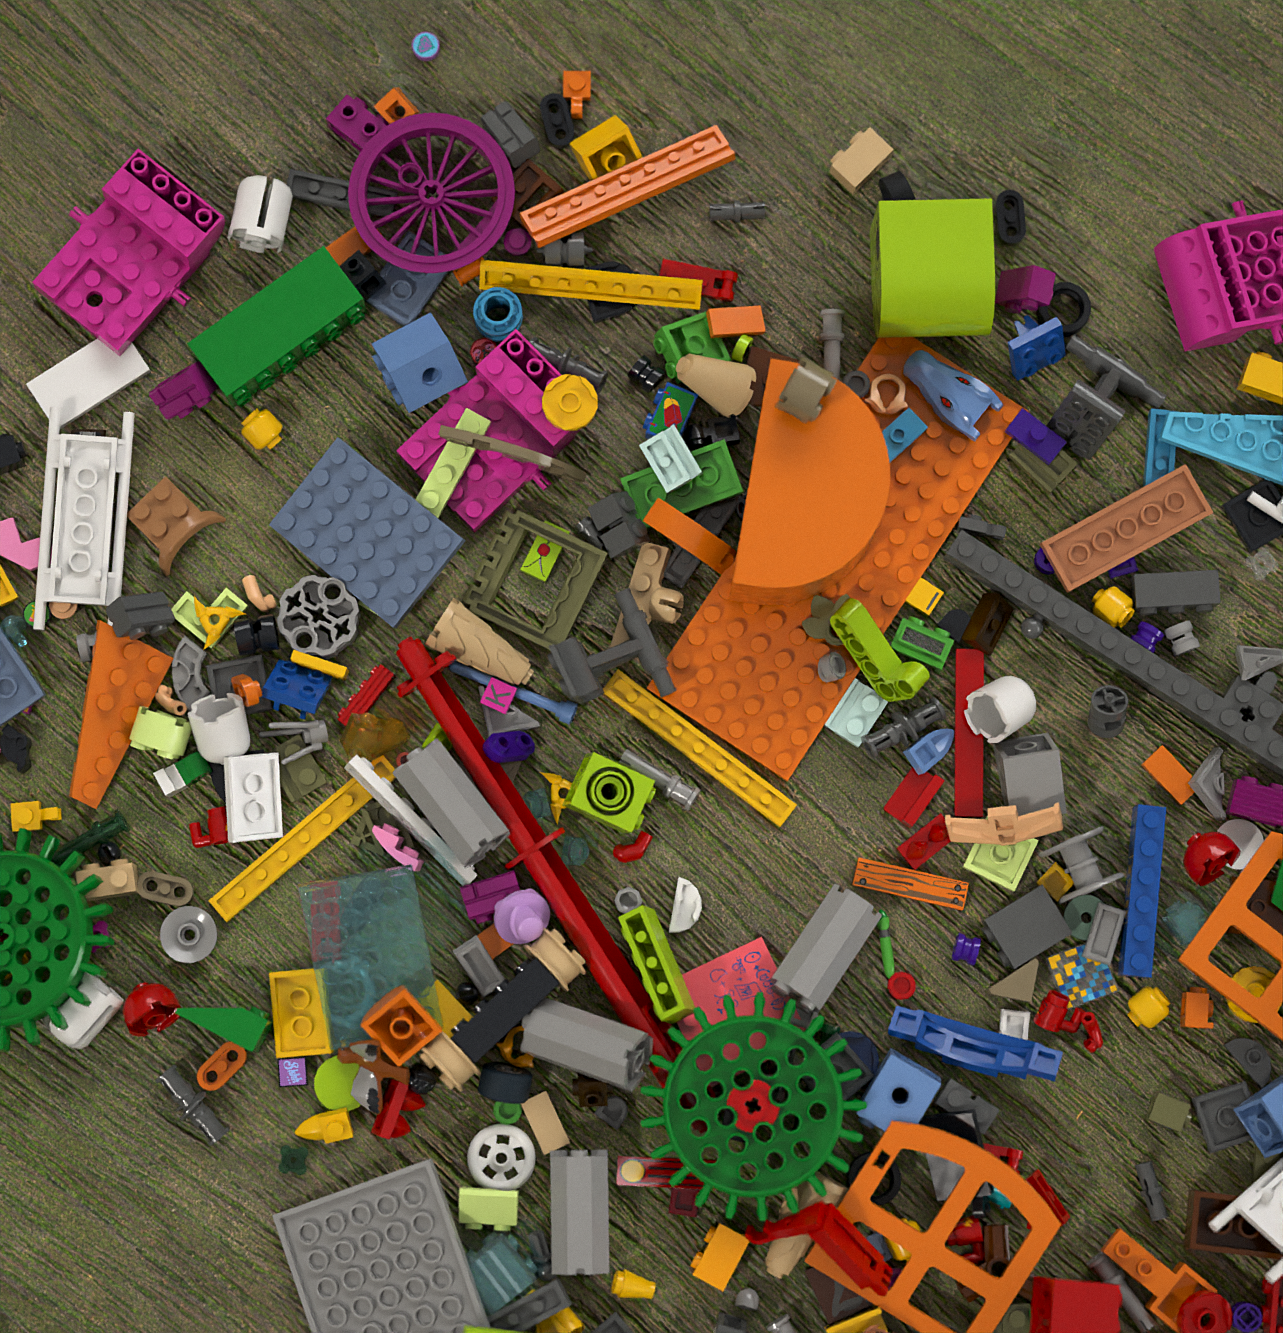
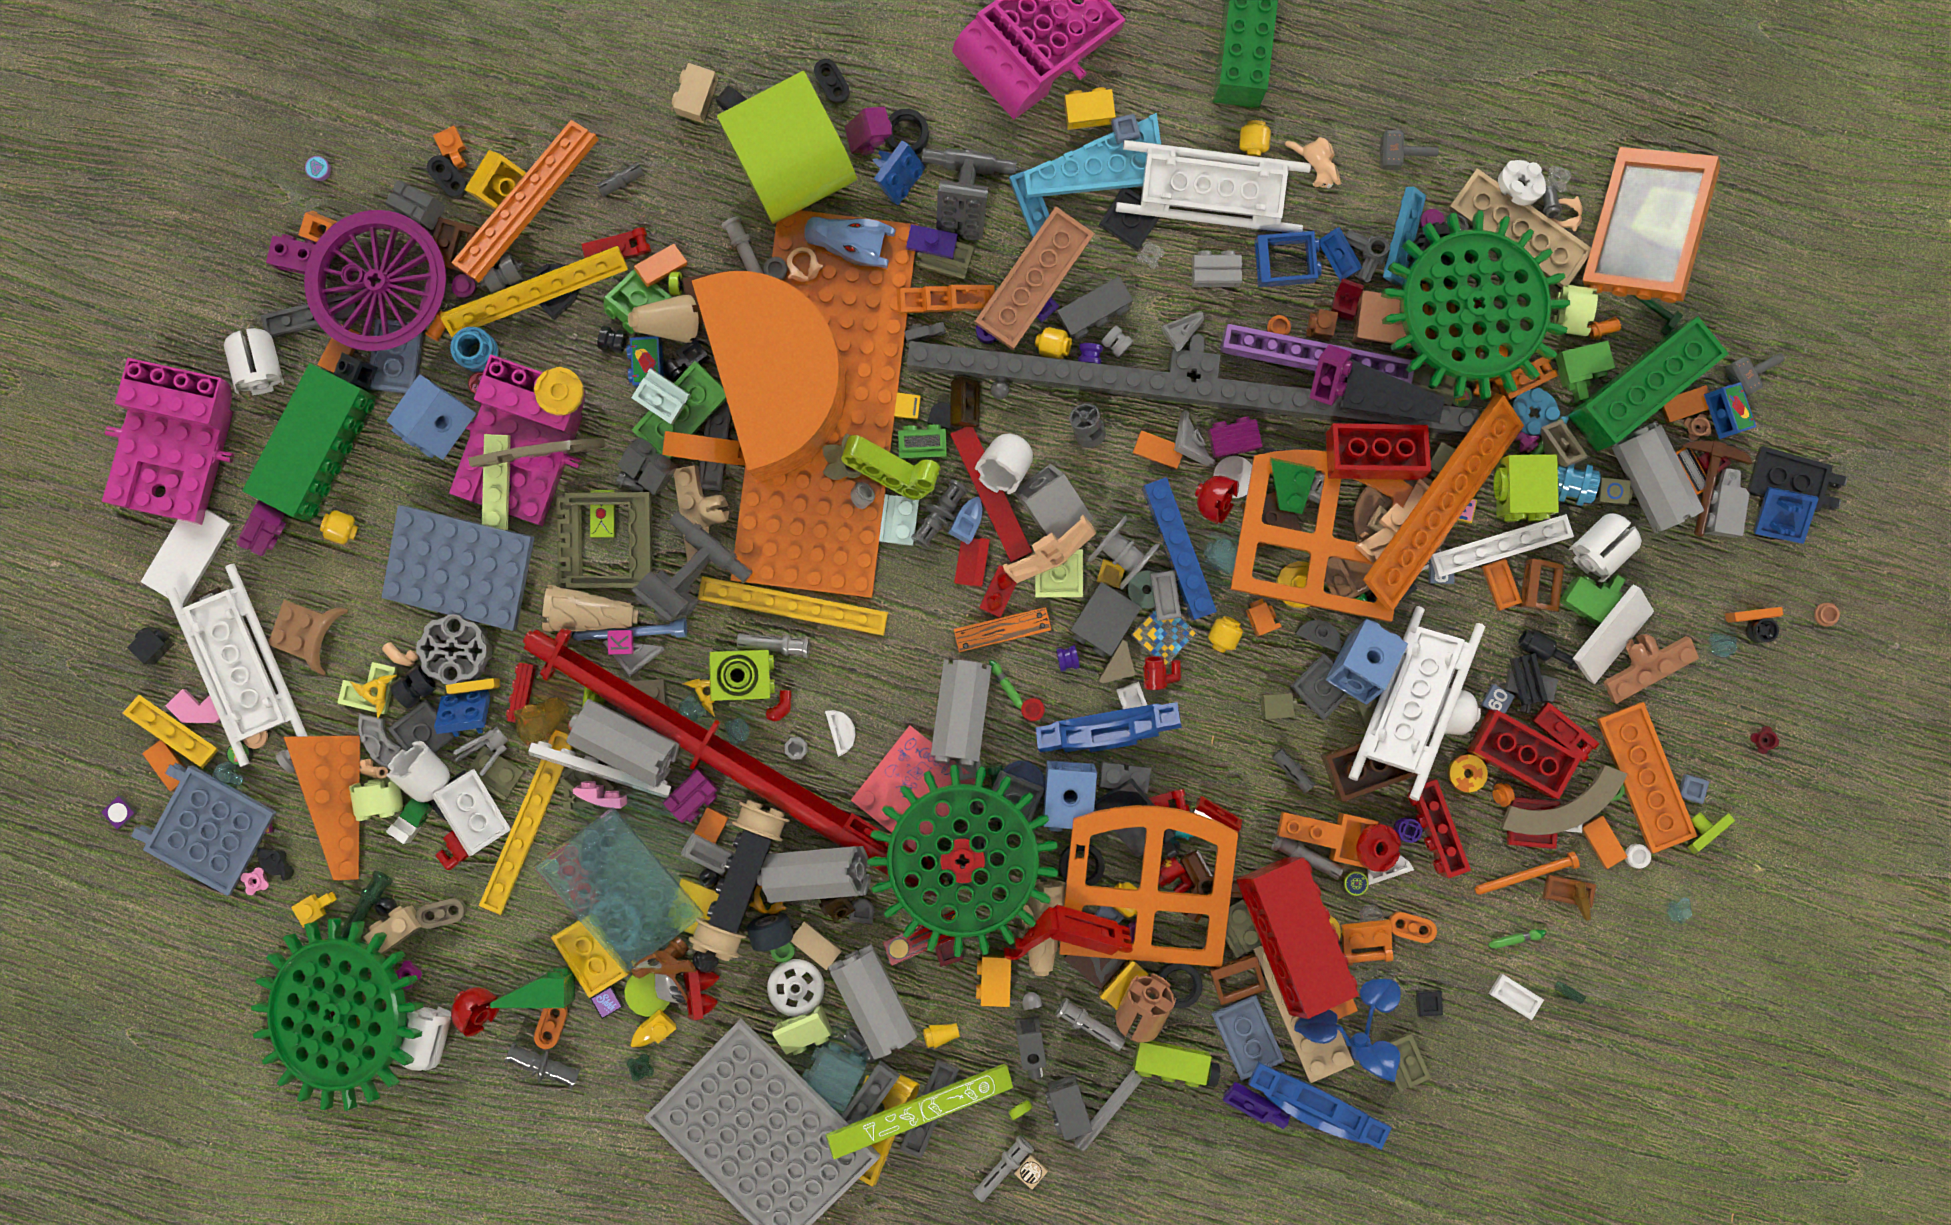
camera: 20 degrees left, 5 degrees up
dark grey brick [106,591,175,640] -> none
light grey dish [160,906,217,963] -> none
orange plate [231,674,262,707] -> none
orange brick [360,985,443,1067] -> none
dark purple plate [483,731,535,763] -> none
lavender plate [494,889,550,944] -> none
dark grey piece [529,337,608,395] -> none
lime brick [618,905,695,1024] -> none
dark tan brick [775,356,837,424] -> none
dark azure plate [882,408,928,463] -> none
red arm [1081,1012,1103,1053] -> none
none -> orange slope [897,285,995,313]

